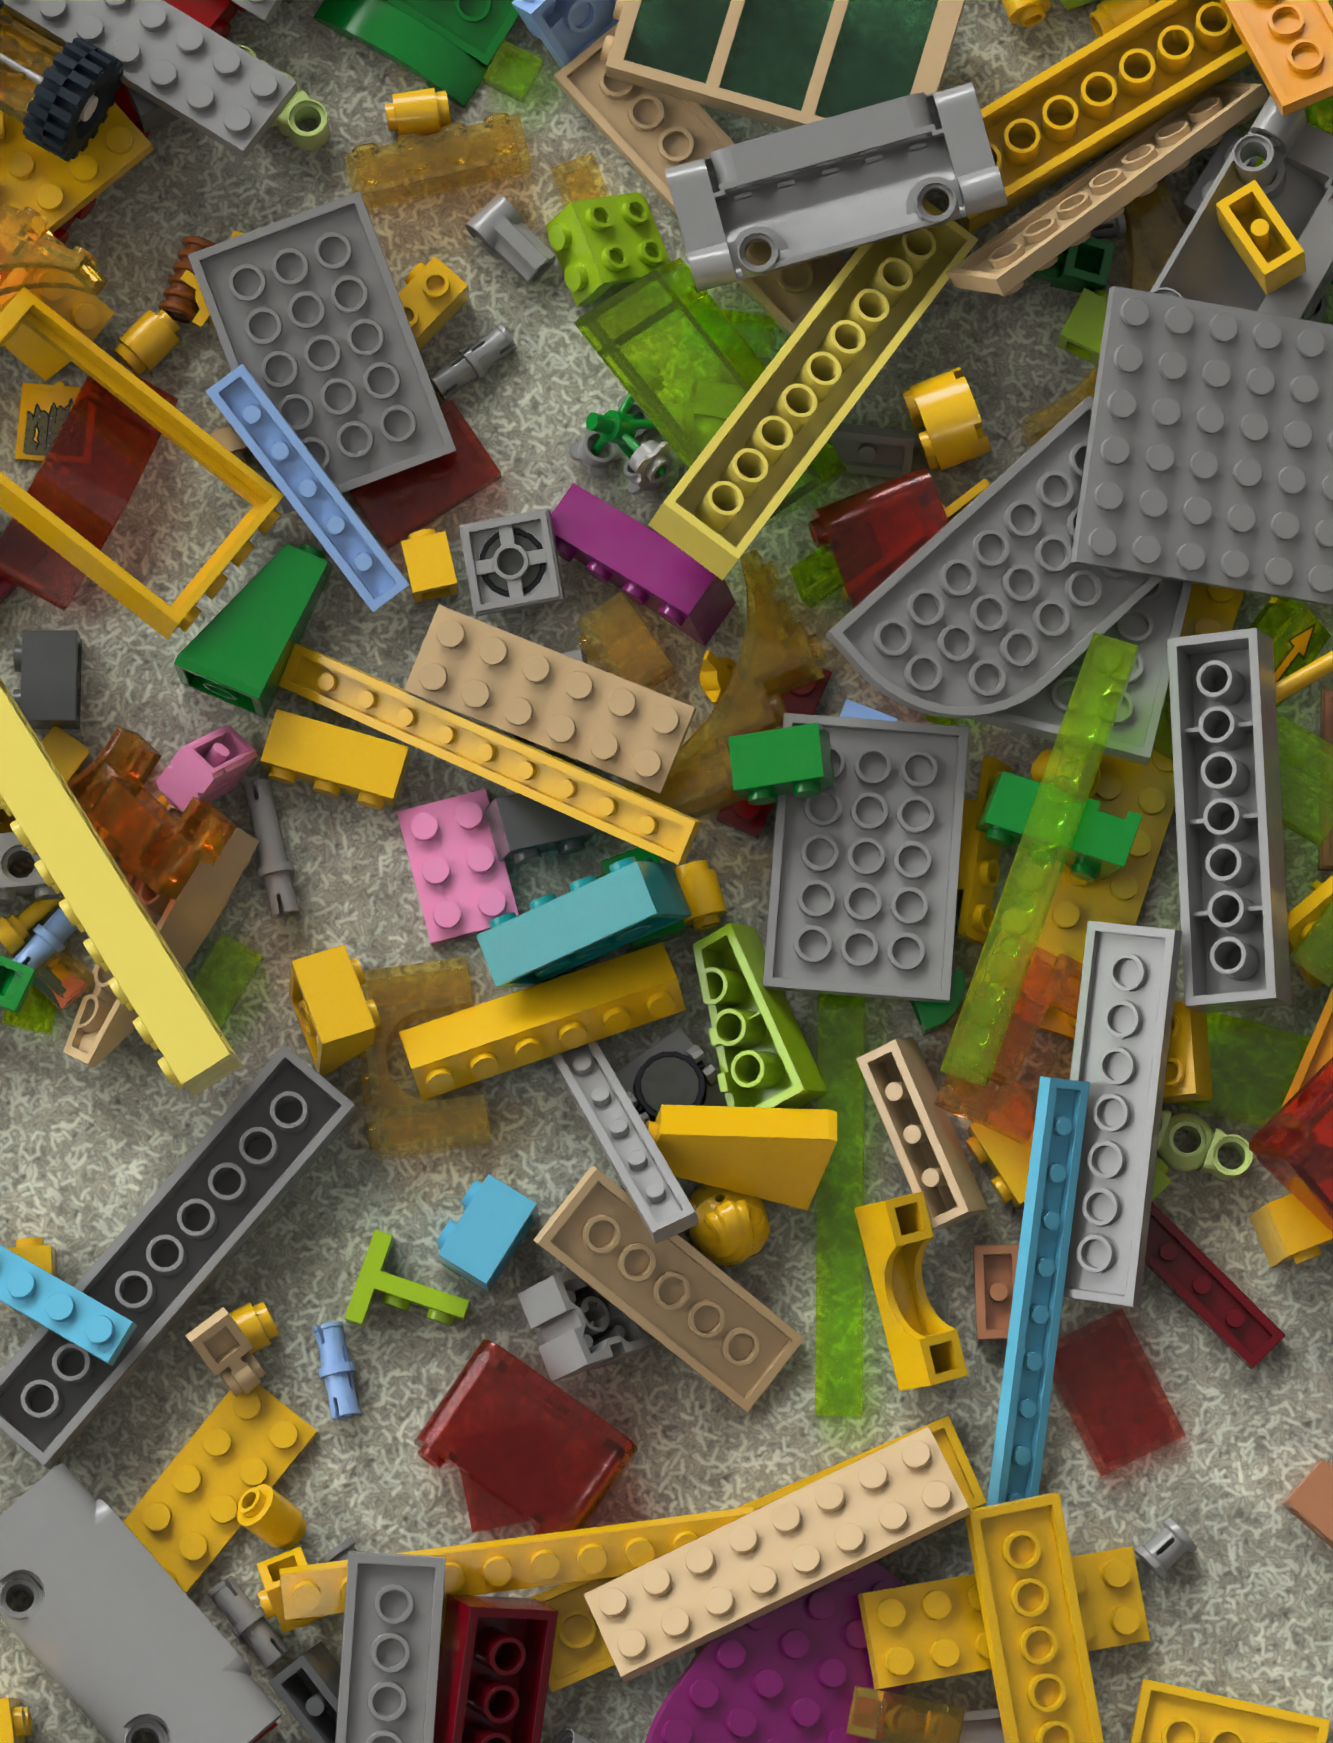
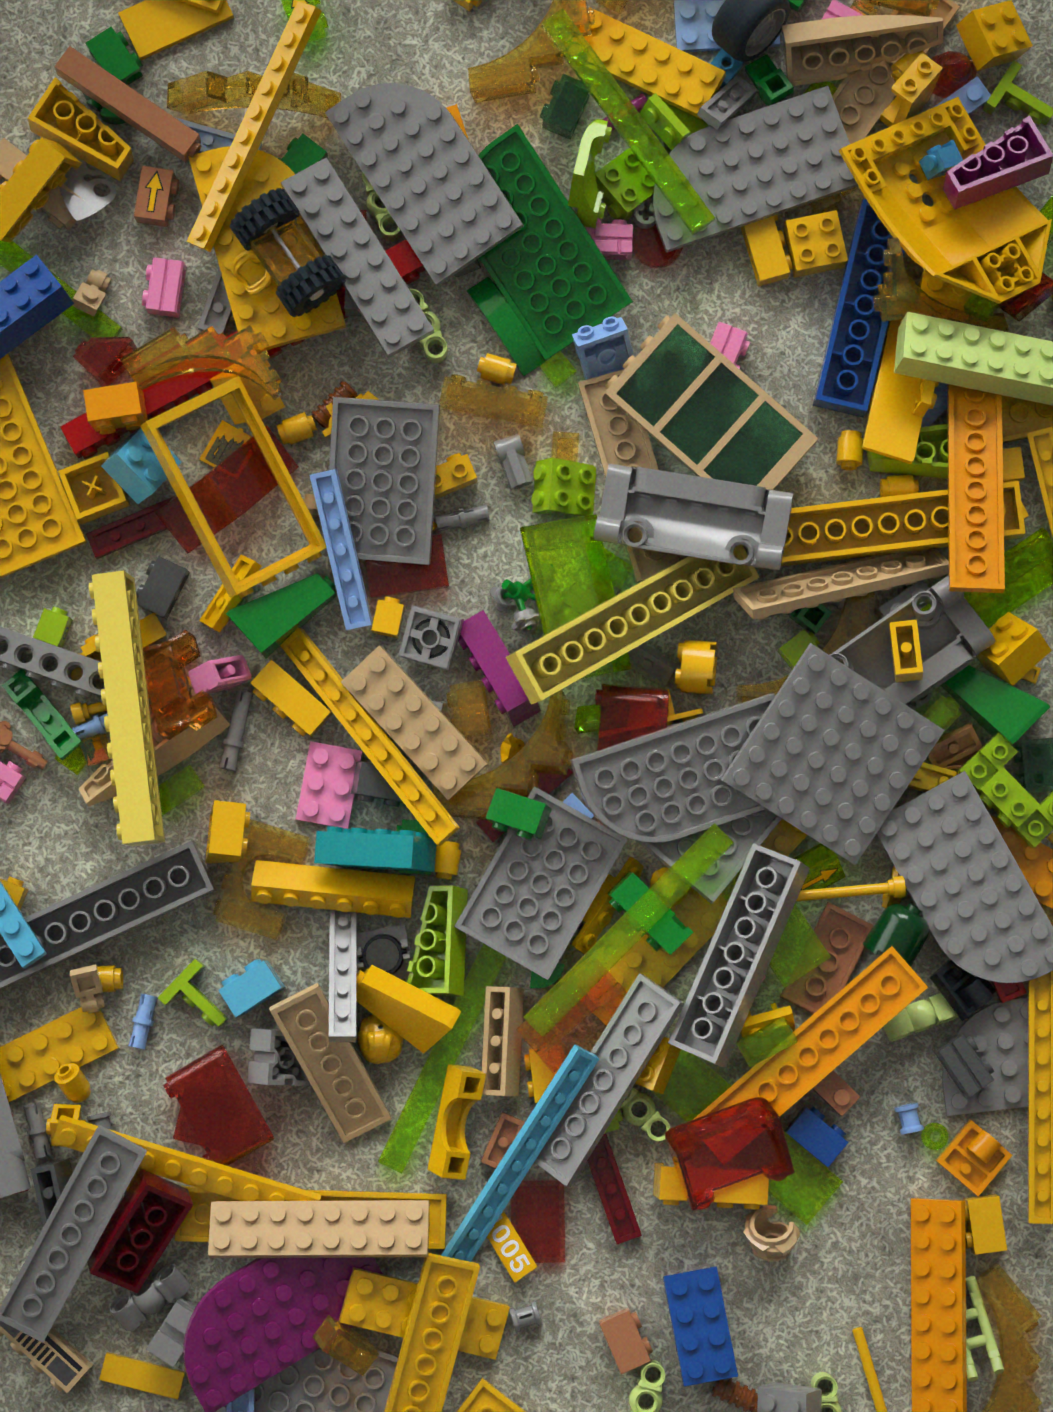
camera: 25 degrees right, 5 degrees up
none -> yellow plate [199,554,262,633]
none -> yellow sticker [487,1210,537,1283]

